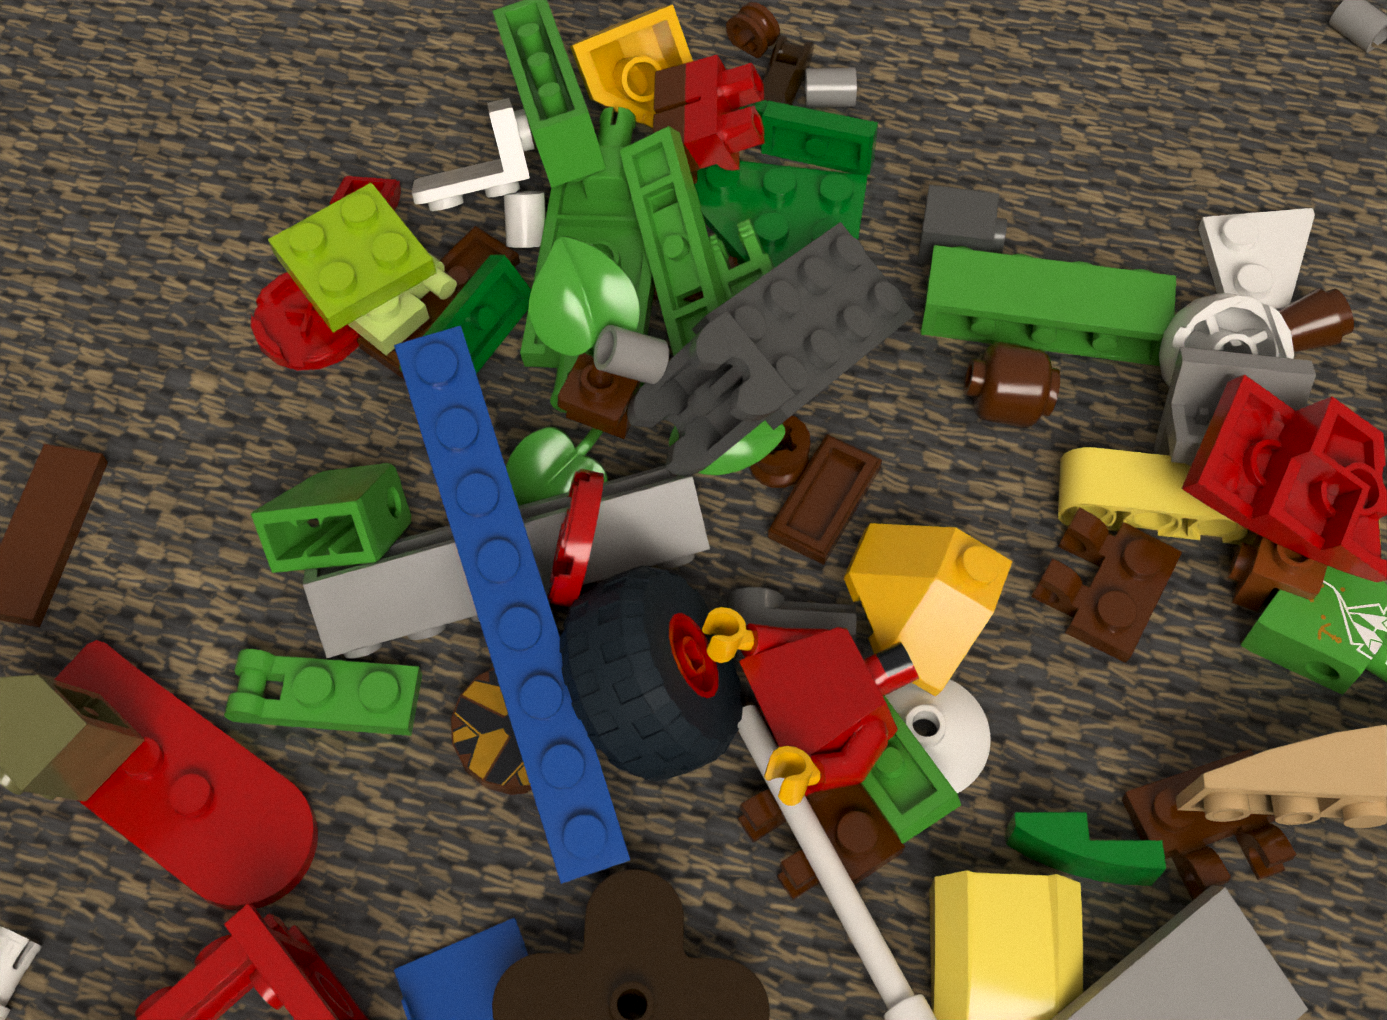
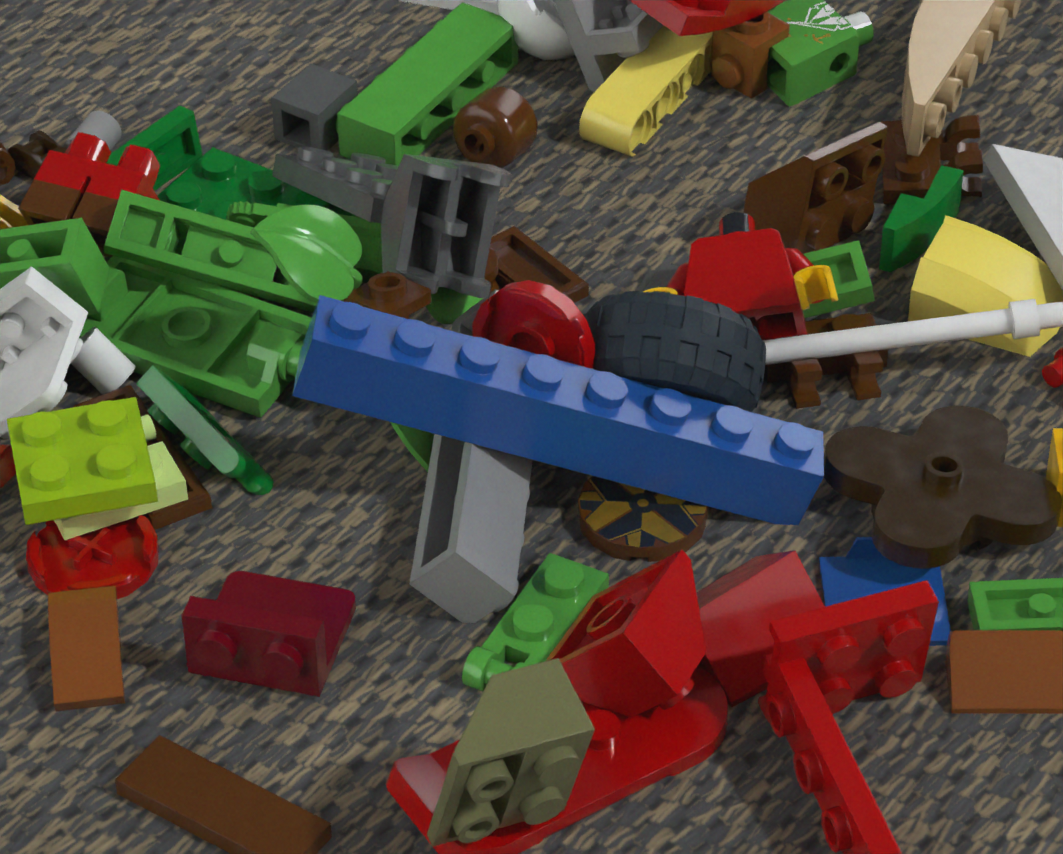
camera: 70 degrees left, 20 degrees down
bright green torso [251,463,411,573] -> none
light grey hinge [594,325,669,384] -> none
yellow slope [843,523,1013,696] -> none
reddish brown plate [1031,507,1182,663] -> none
none -> dark orange slope [48,586,125,711]
none -> dark red bracket [181,571,356,697]
none -> red slope [546,549,707,718]
none -> red slope [697,550,825,707]
none -> reddish brown slope [743,122,888,254]

